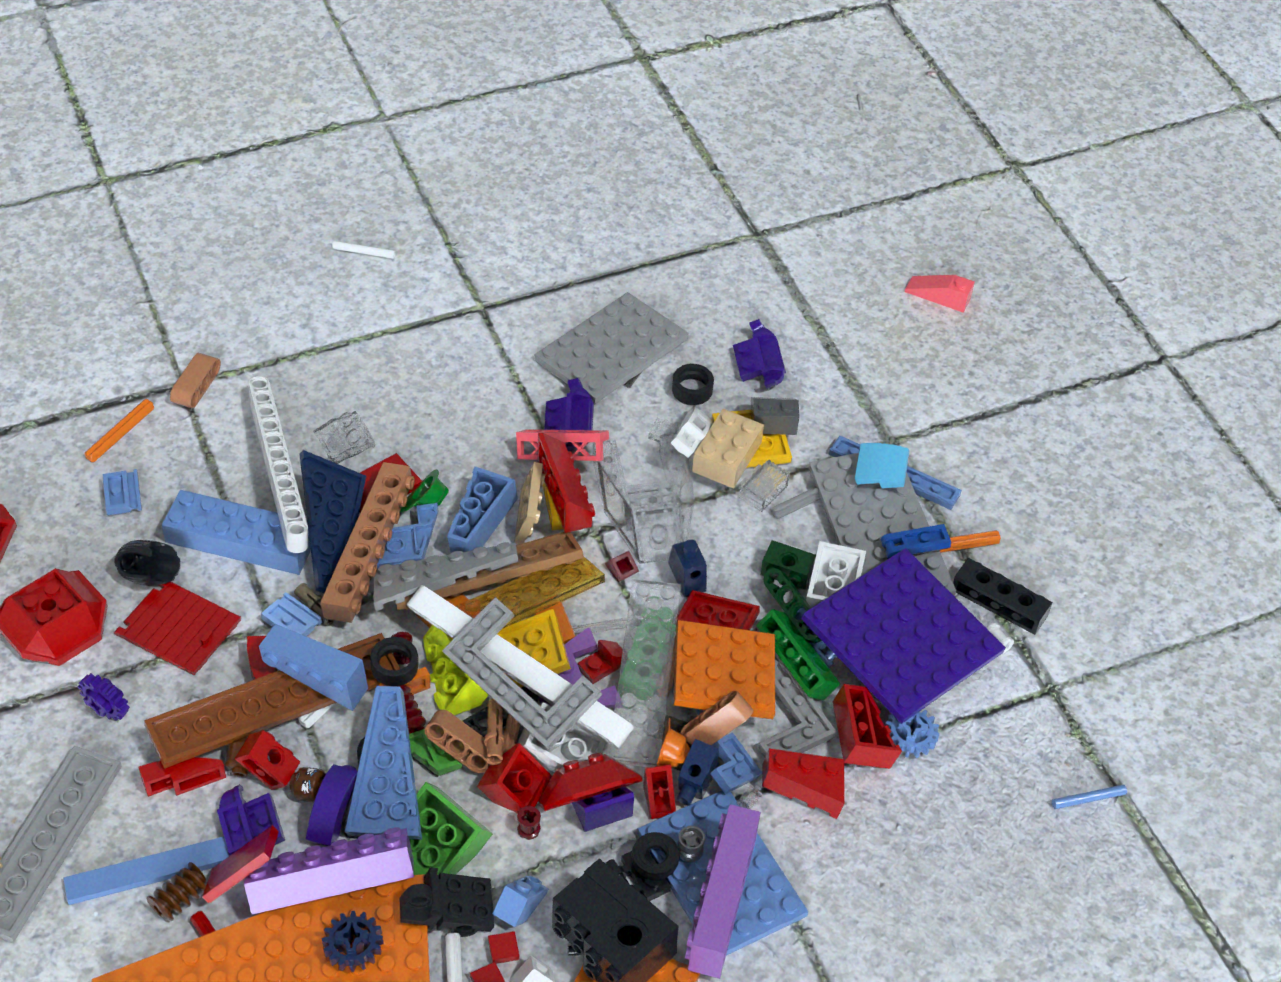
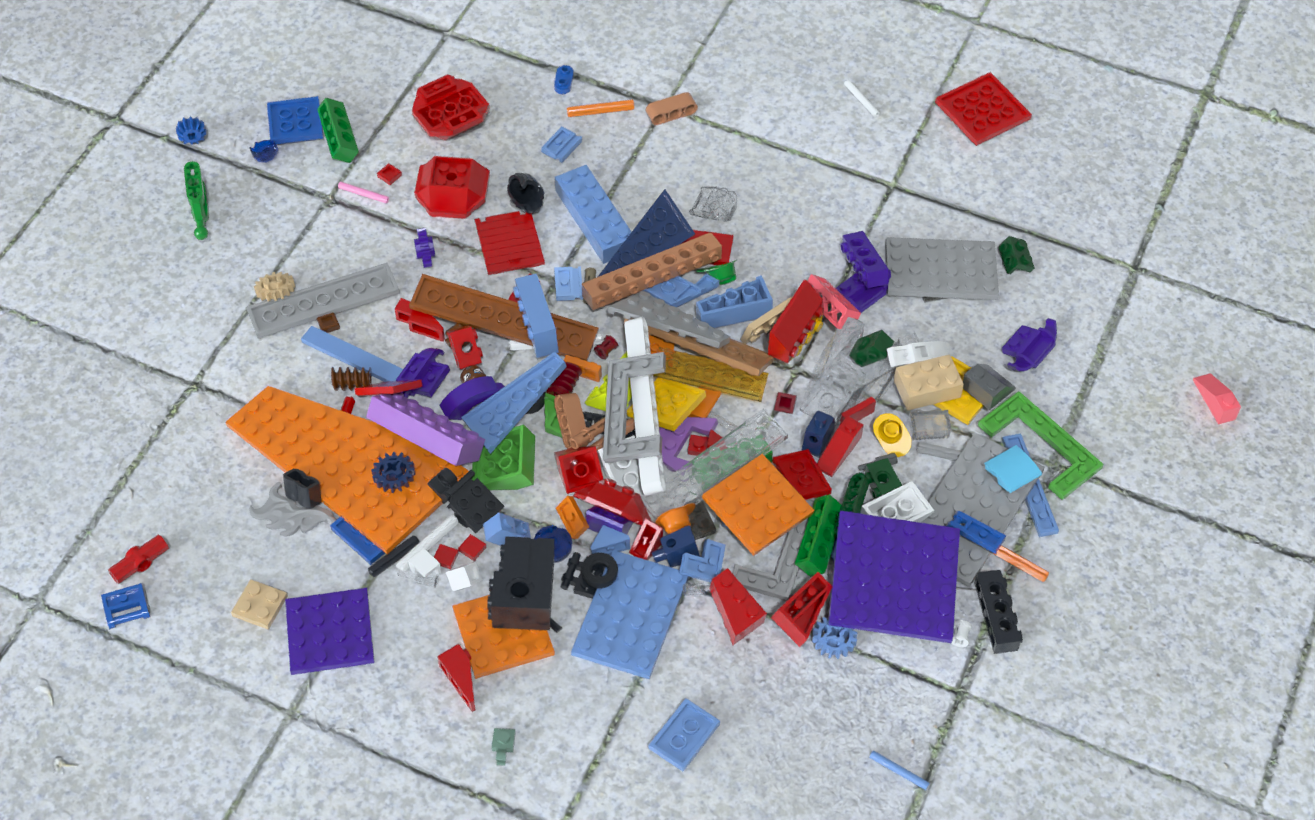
camera: 50 degrees right, 5 degrees up
white beam [249,376,308,553] -> none
black tyre [370,637,419,687] -> none
dark red bush [517,806,541,840] -> none
black tyre [672,363,714,405] -> none
flat silver wheel [677,826,705,862] -> none
nougat beam [680,690,754,746] -> none
medium lavender brick [685,804,761,979] -> none
none -> reddish brown tile [317,312,340,333]
none -> clear blue tile [534,525,573,563]
none -> blue plate [554,65,574,94]
none -> orange plate [556,496,589,539]
none -> medium blue slope [591,525,630,555]
none -> medium blue plate [649,698,720,772]
none -> red slope [817,416,864,477]
none -> dark purple brick [840,231,889,288]
none -> red tile [840,397,876,424]
none -> dark green brick [849,330,895,367]
none -> dark grey axle [858,452,898,471]
none -> yellow piece [873,413,912,457]
none -> red plate [935,72,1032,146]
none -> bright green plate [978,391,1104,500]
none -> dark green bracket [998,236,1035,275]

